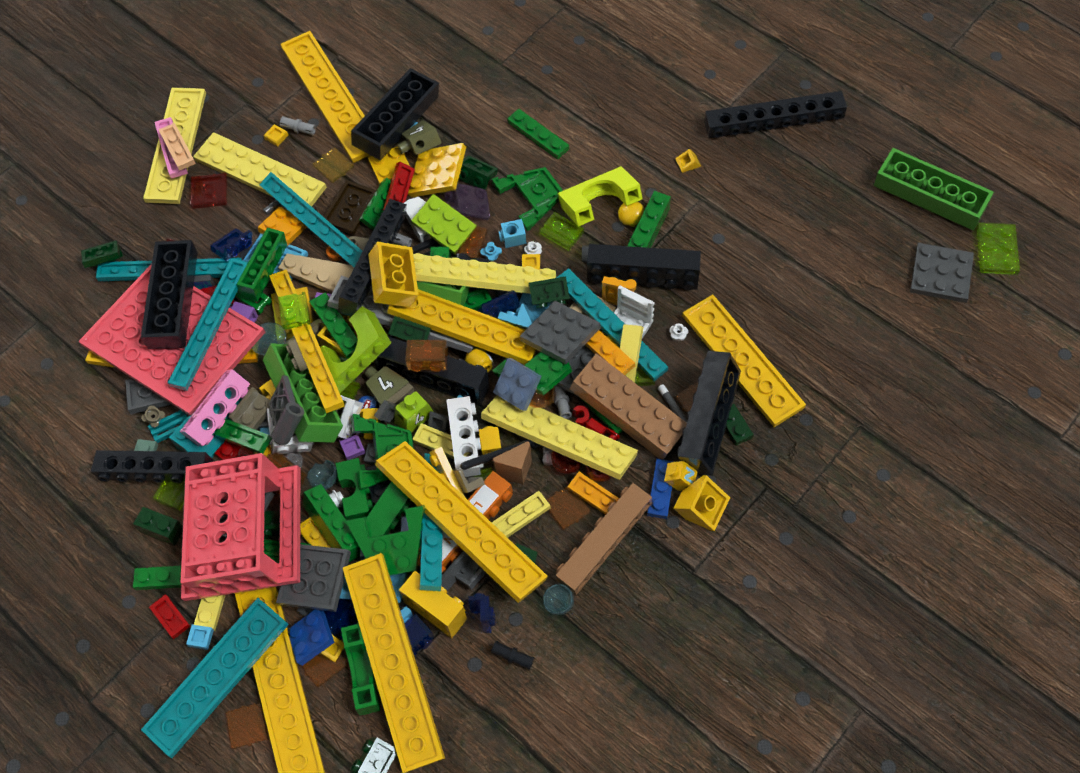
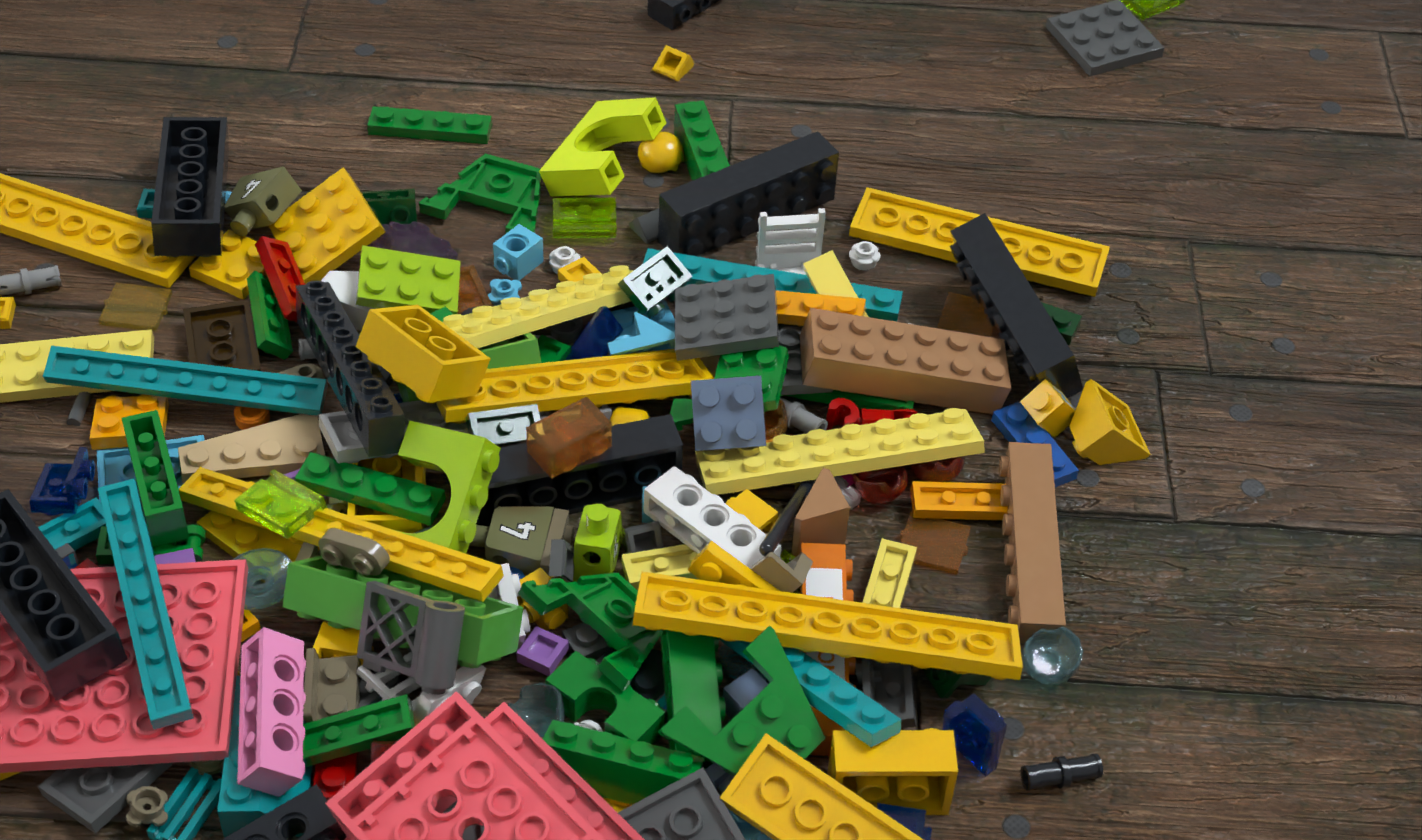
camera: 45 degrees left, 15 degrees down
light orange plate [602,276,637,305] -> none

